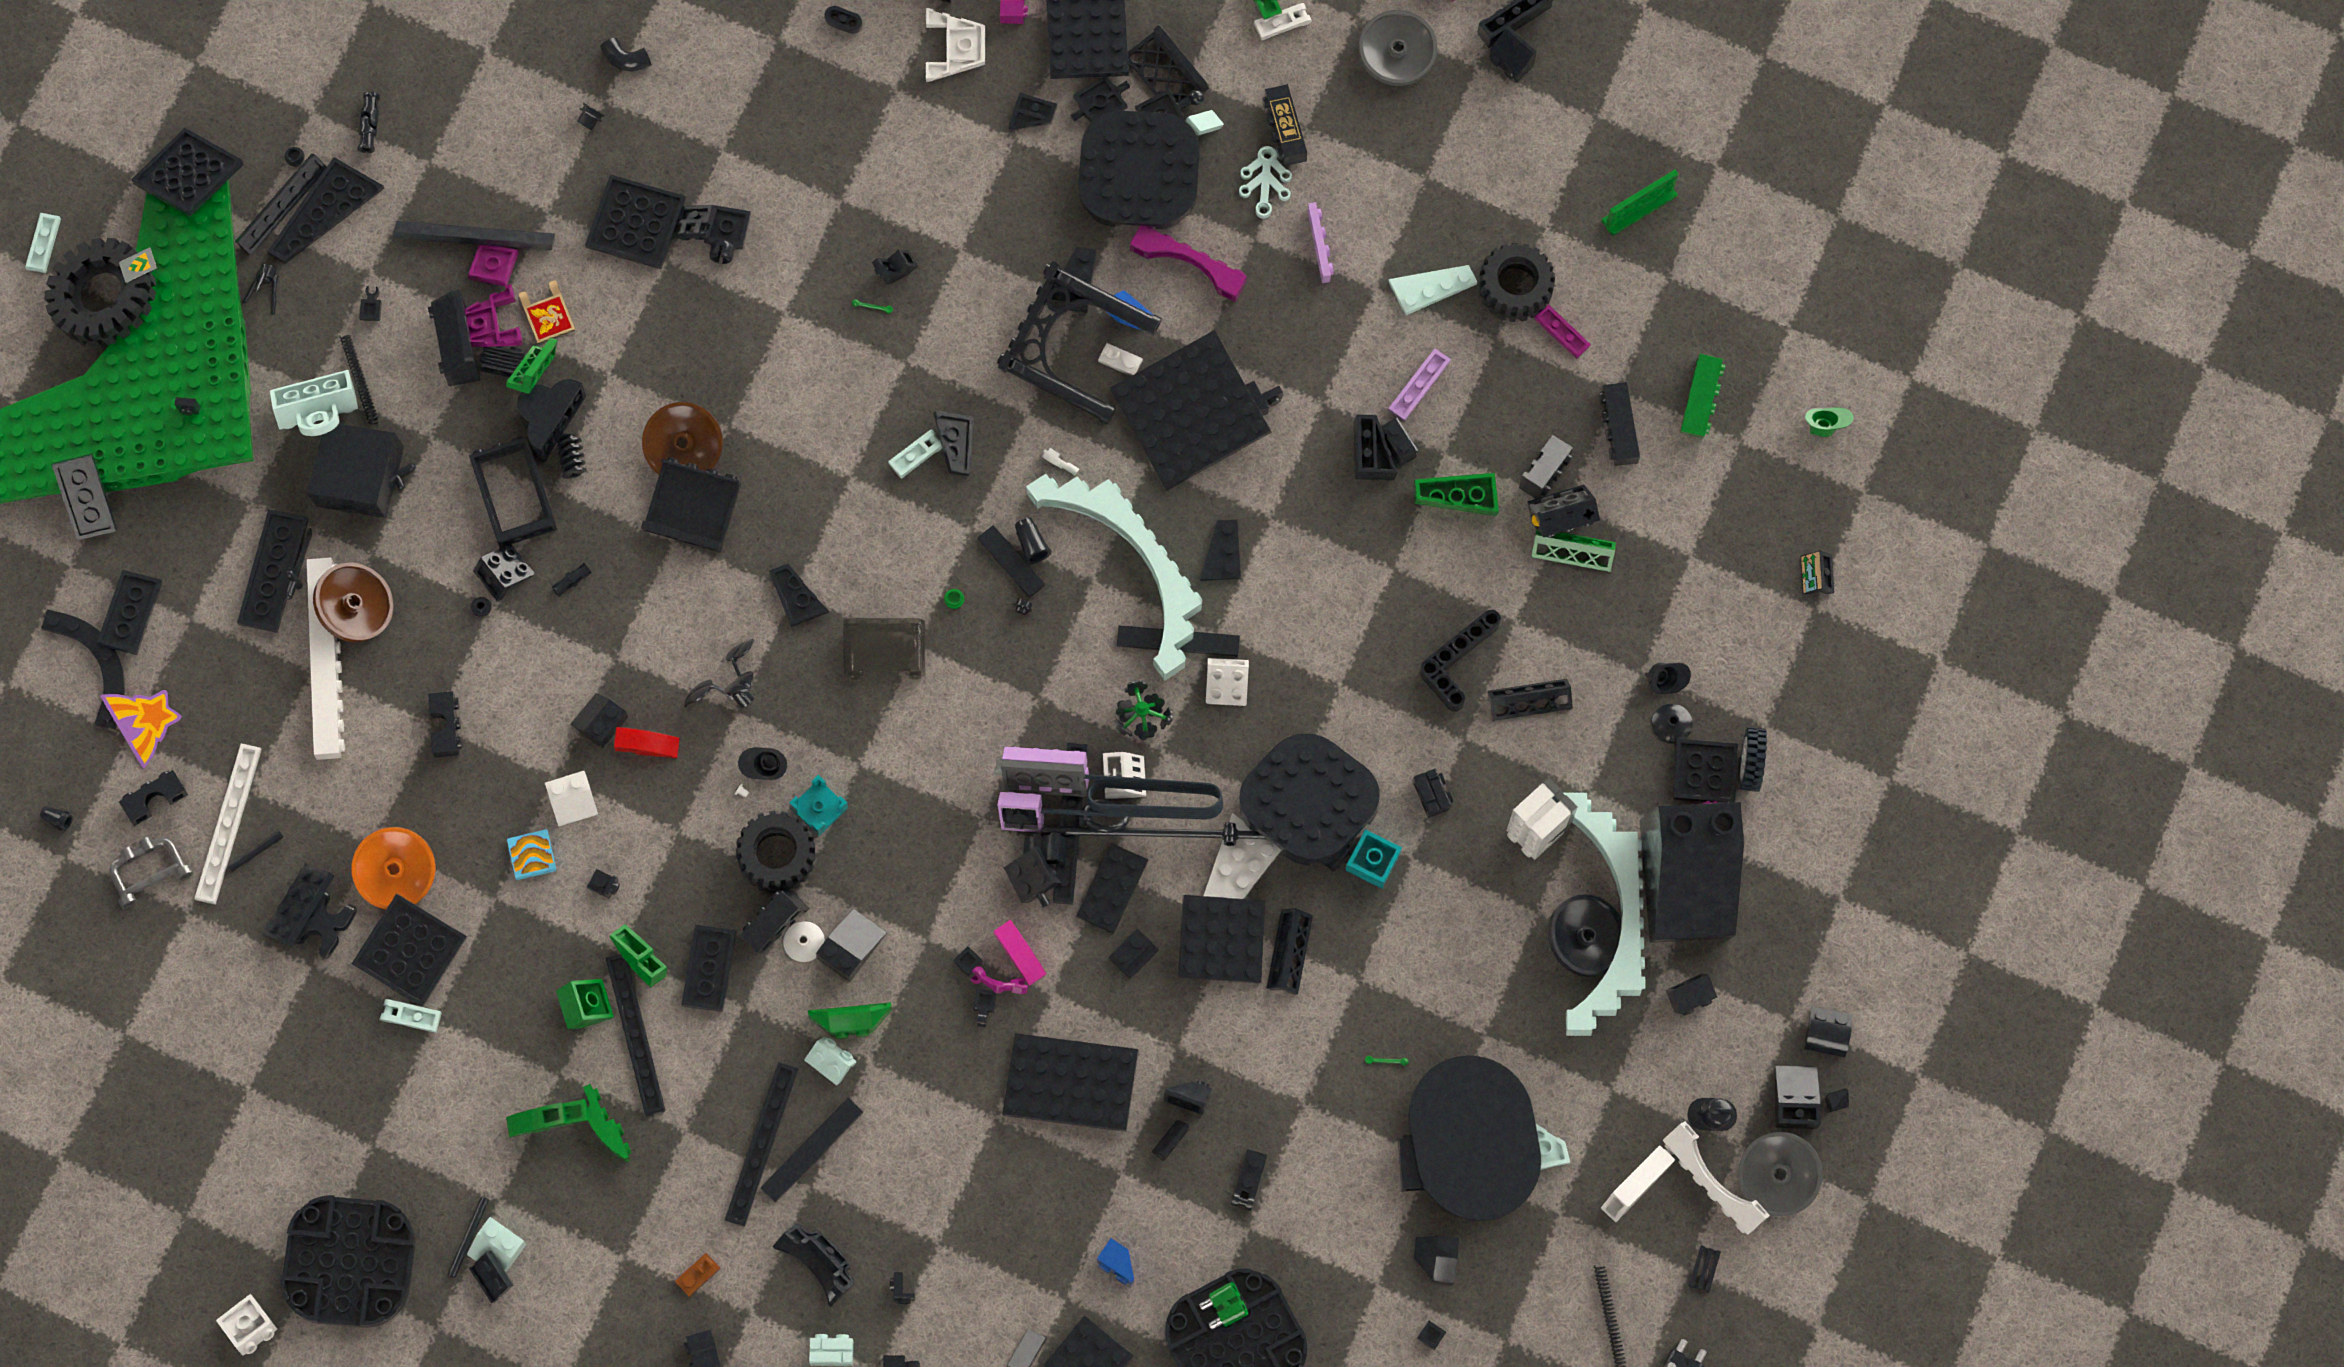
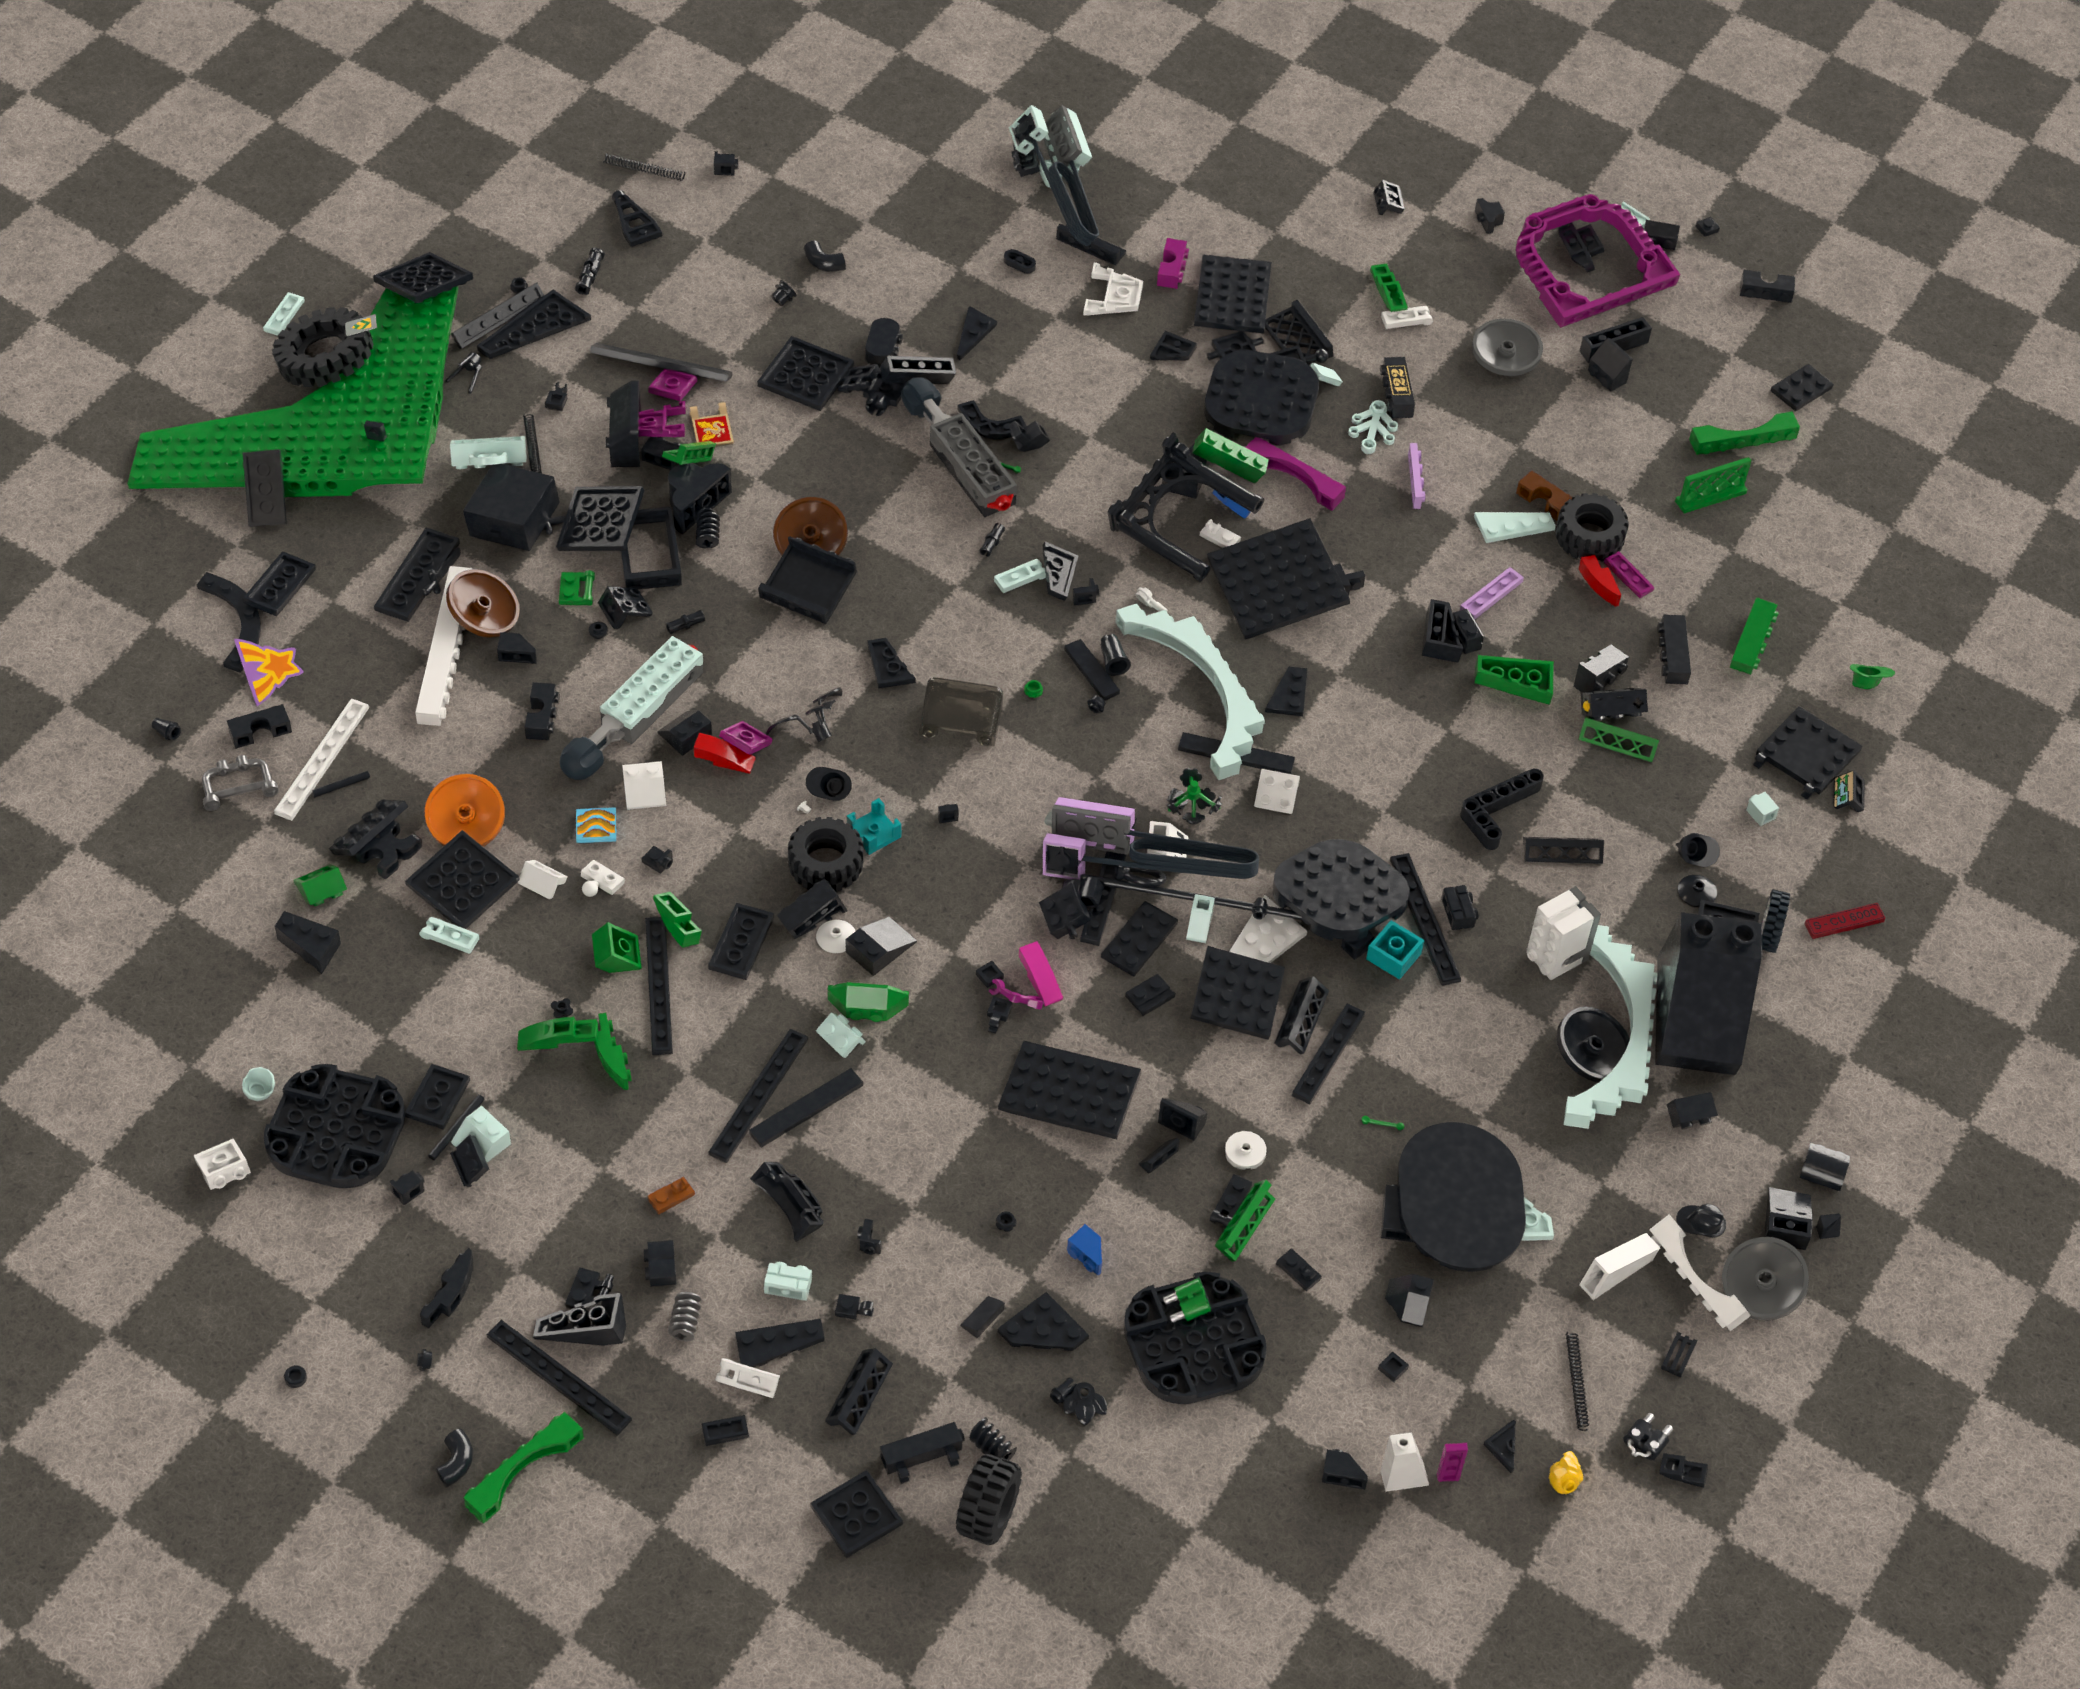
camera: 10 degrees right, 20 degrees down
none -> light aqua hair [242,1067,275,1101]
none -> black wedge [274,911,341,974]
none -> green slope [293,864,347,907]
none -> black brick [389,1170,425,1205]
none -> black plate [405,1064,470,1130]
none -> black slope [497,632,537,664]
none -> white panel [518,860,567,899]
none -> black plate [551,998,573,1018]
none -> black plate [556,486,645,551]
none -> green plate [559,570,595,606]
none -> piece [559,636,703,780]
none -> white plate [581,860,625,897]
none -> black plate [612,190,662,247]
none -> magenta plate [719,721,773,755]
none -> black brick [865,318,903,368]
none -> black brick [880,356,956,384]
none -> dark grey piece [901,378,1017,518]
none -> black plate [938,804,959,824]
none -> black wing [957,306,997,360]
none -> black plate [957,400,1027,439]
none -> black pin [979,523,1005,557]
none -> black plate [996,1211,1017,1232]
none -> black bracket [1073,578,1099,606]
none -> light aqua slope [1186,894,1215,943]
none -> green brick [1192,428,1269,483]
none -> green fence [1214,1179,1275,1262]
none -> white plate [1225,1131,1267,1170]
none -> black plate [1276,1248,1322,1292]
none -> black plate [1292,1003,1365,1105]
none -> black tile [1390,853,1461,986]
none -> reddish brown arch [1516,471,1572,521]
none -> red slope [1578,555,1621,607]
none -> green arch [1689,411,1800,455]
none -> light aqua brick [1746,792,1779,826]
none -> black plate [1753,706,1863,800]
none -> black plate [1770,364,1834,412]
none -> dark red tile [1804,903,1886,939]

